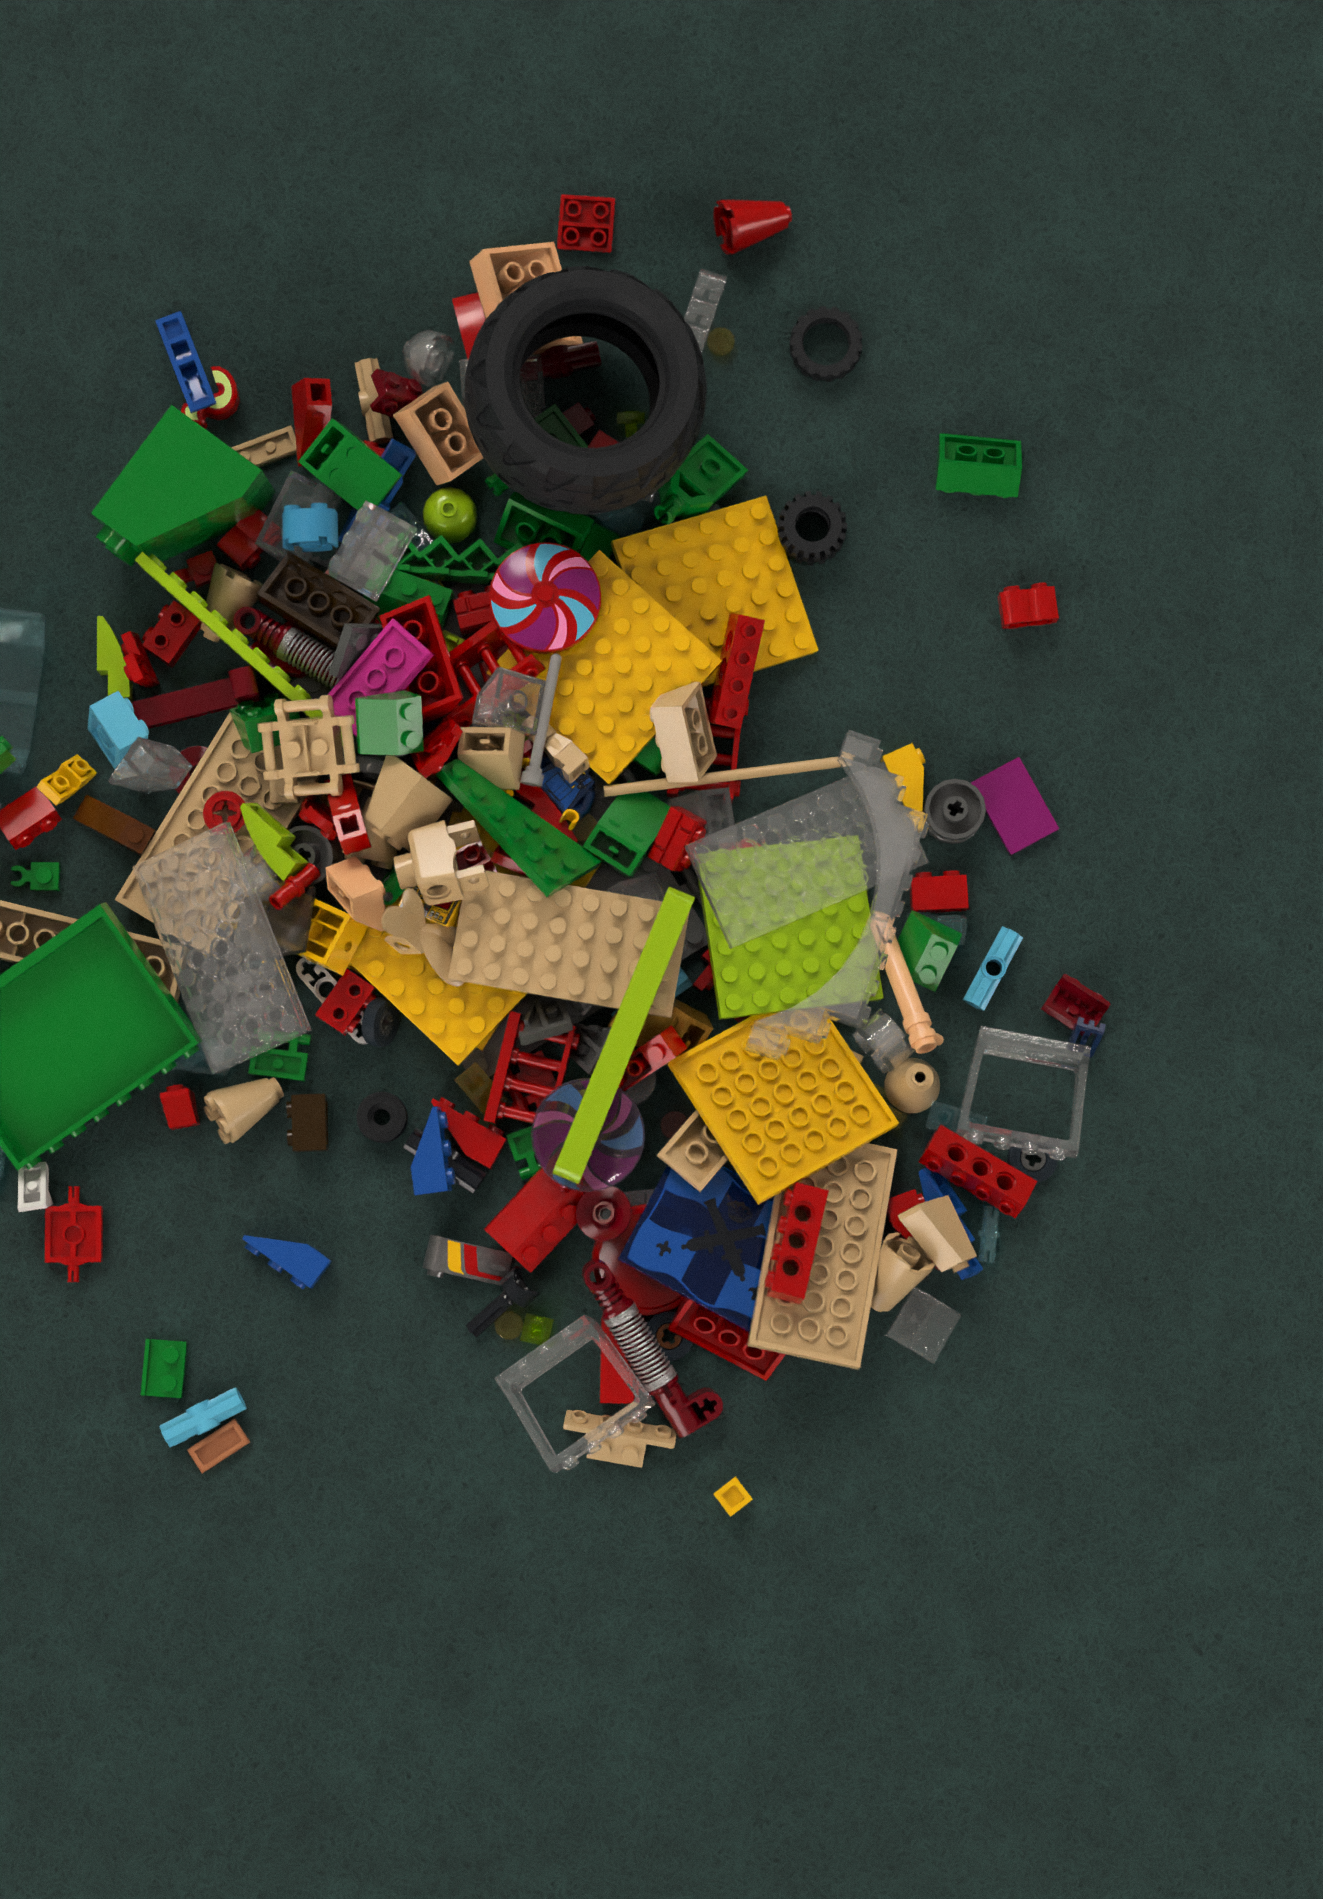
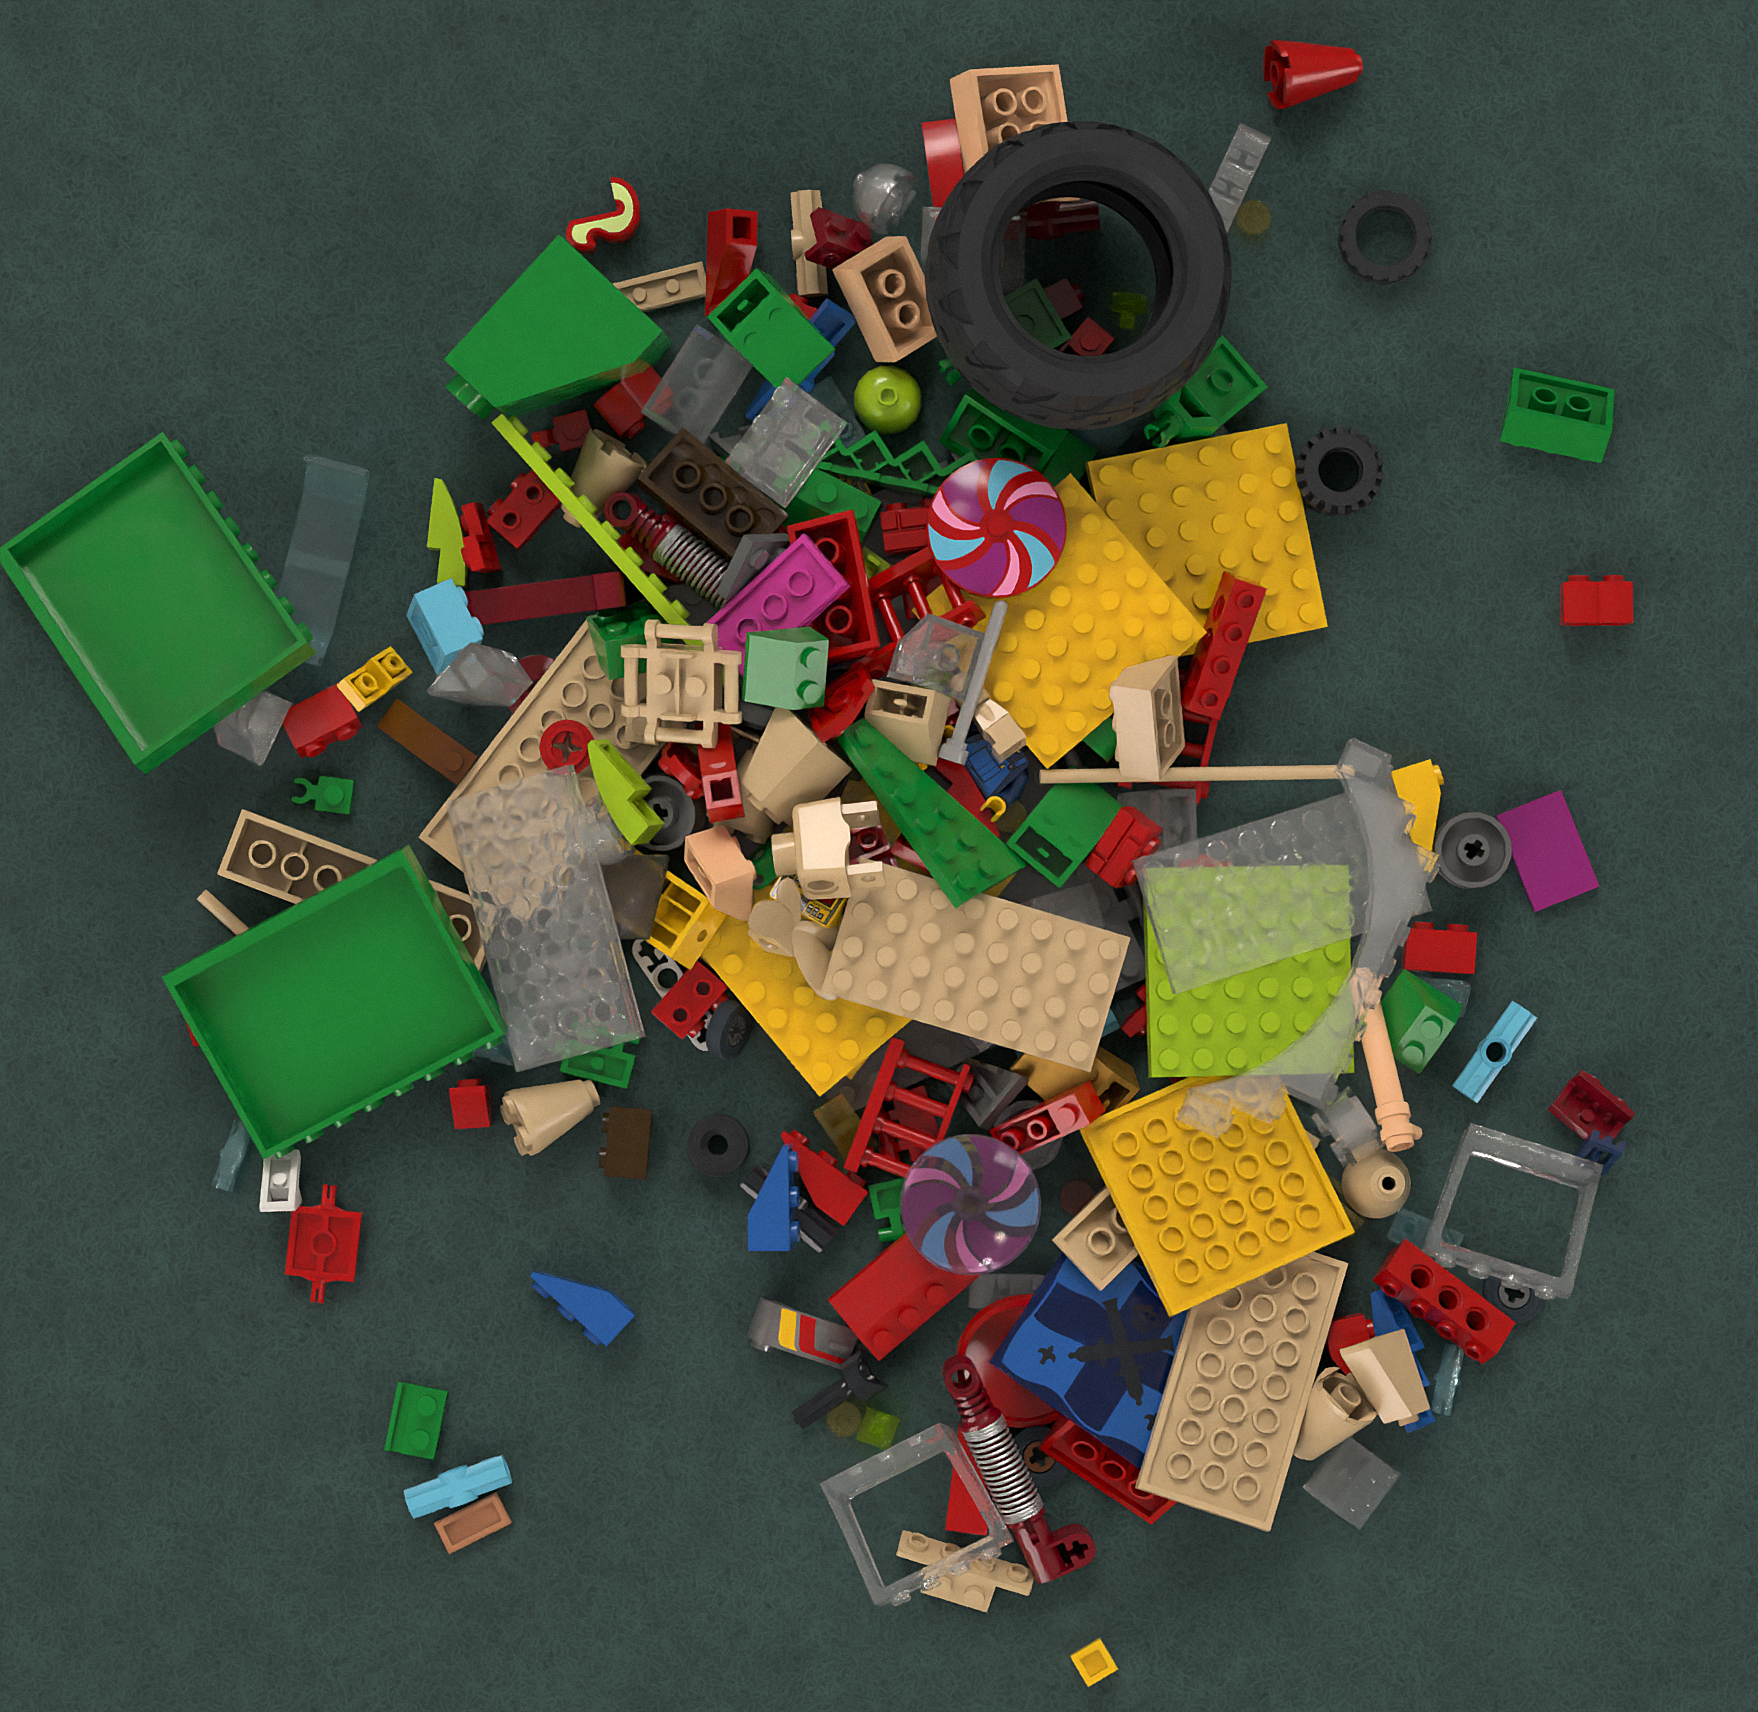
camera: 15 degrees right, 5 degrees up
blue slope [155,311,217,413] -> none
red pin [269,863,321,910] -> none
dark azure brick [282,503,339,552] -> none
dark grey wing [518,995,573,1046] -> none
lime beam [552,886,695,1184] -> none
red slope [557,194,615,253] -> none
dark red dish [576,1185,632,1241] -> none
red brick [764,1182,829,1304] -> none

